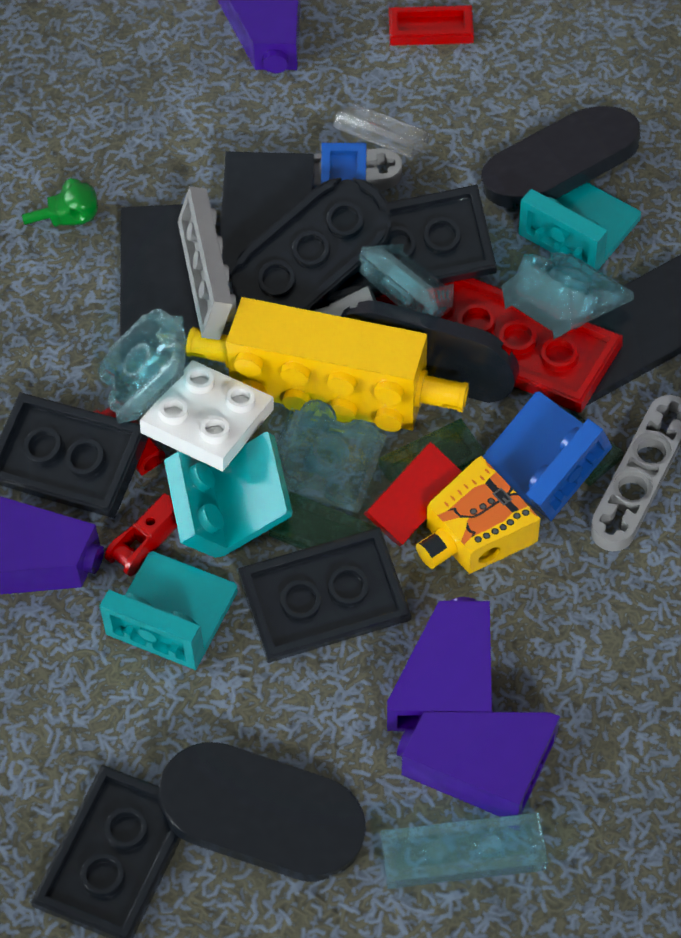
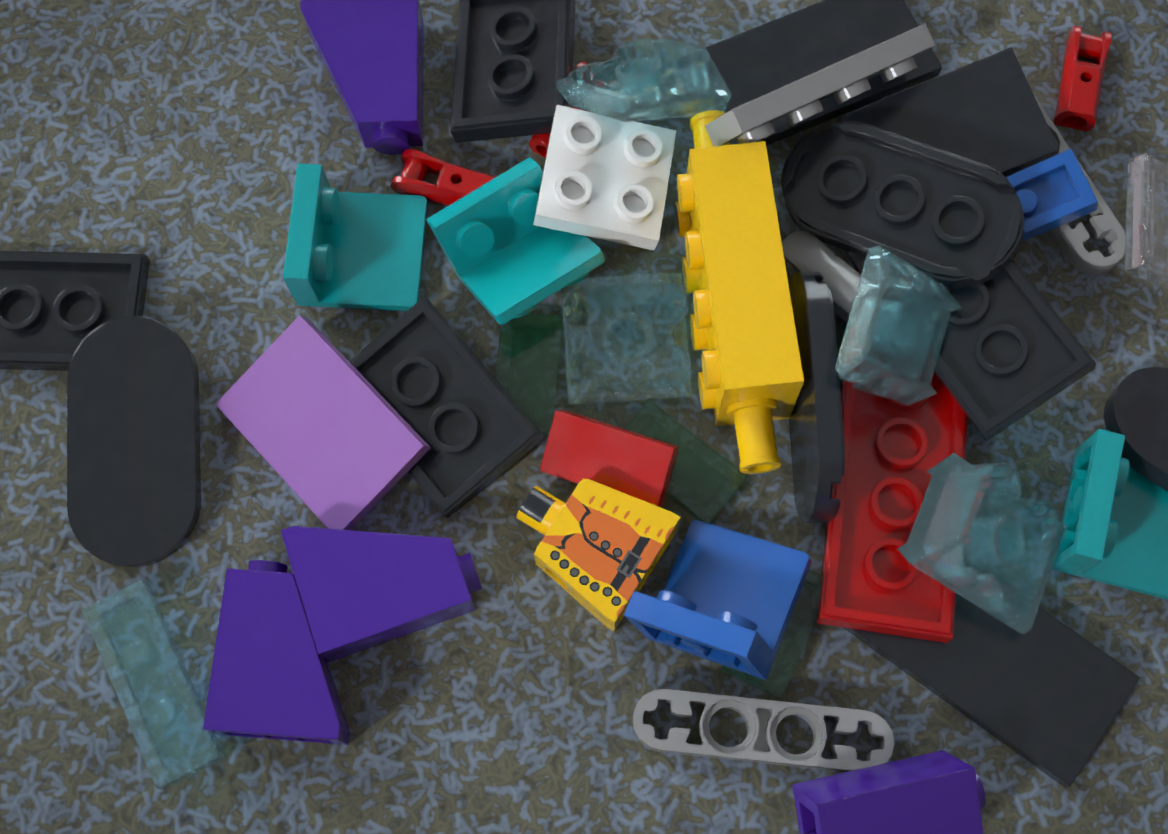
camera: 70 degrees right, 15 degrees up
none -> medium lavender tile [215,315,431,530]
none -> red bar [1054,25,1112,132]

